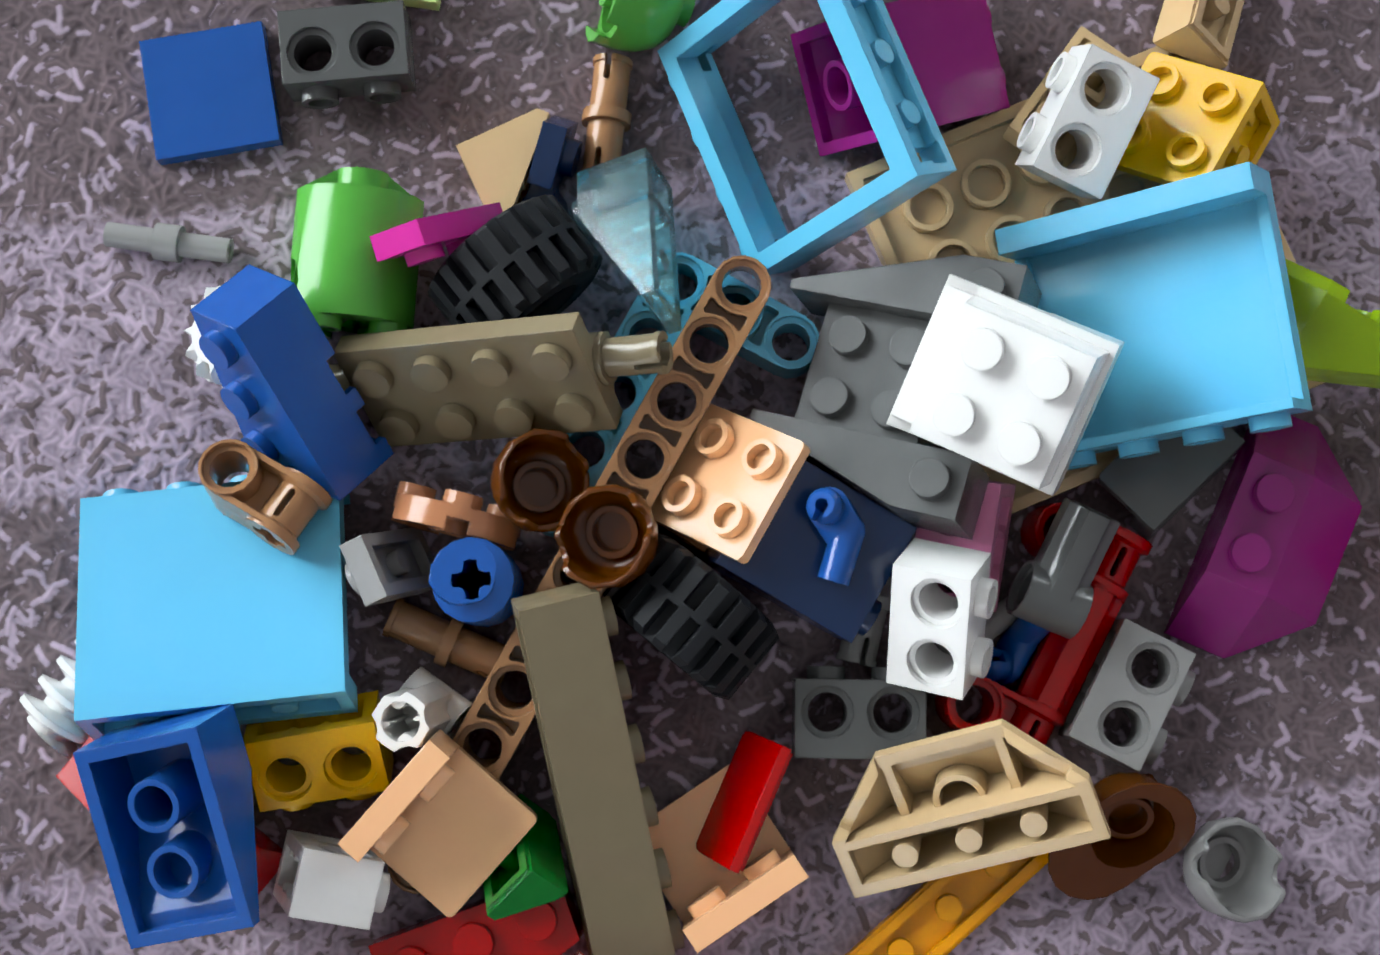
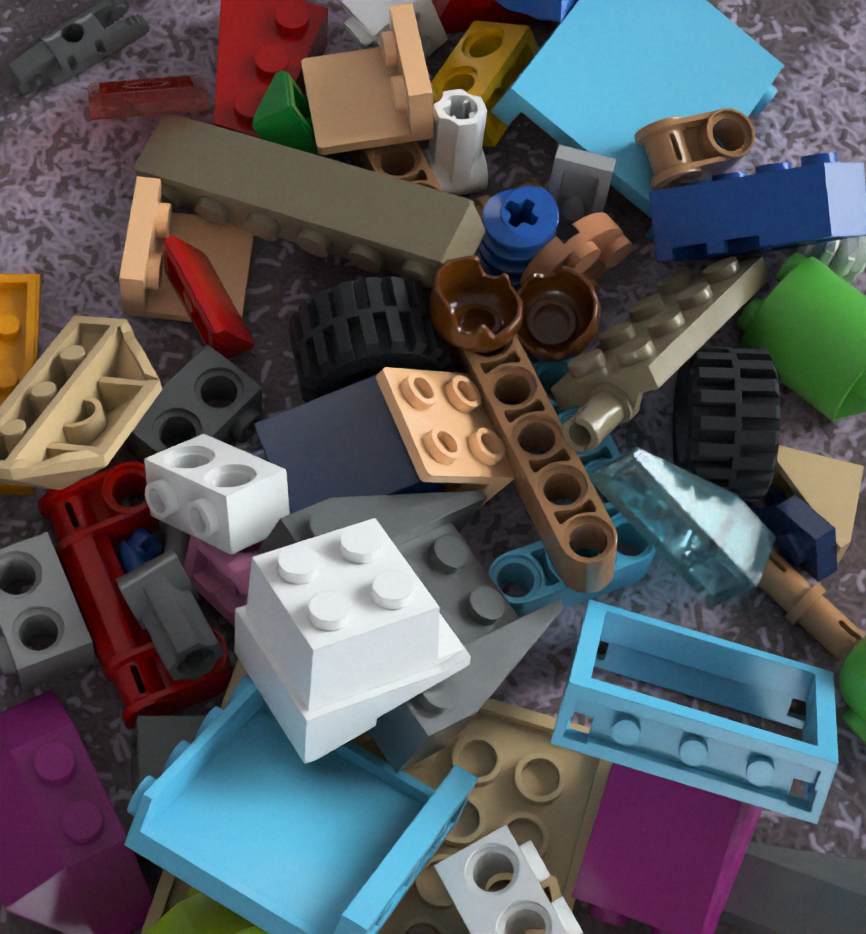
camera: 120 degrees right, 20 degrees down
dark pink plate [369,202,503,267] -> none
blue arm [806,487,866,587] -> none

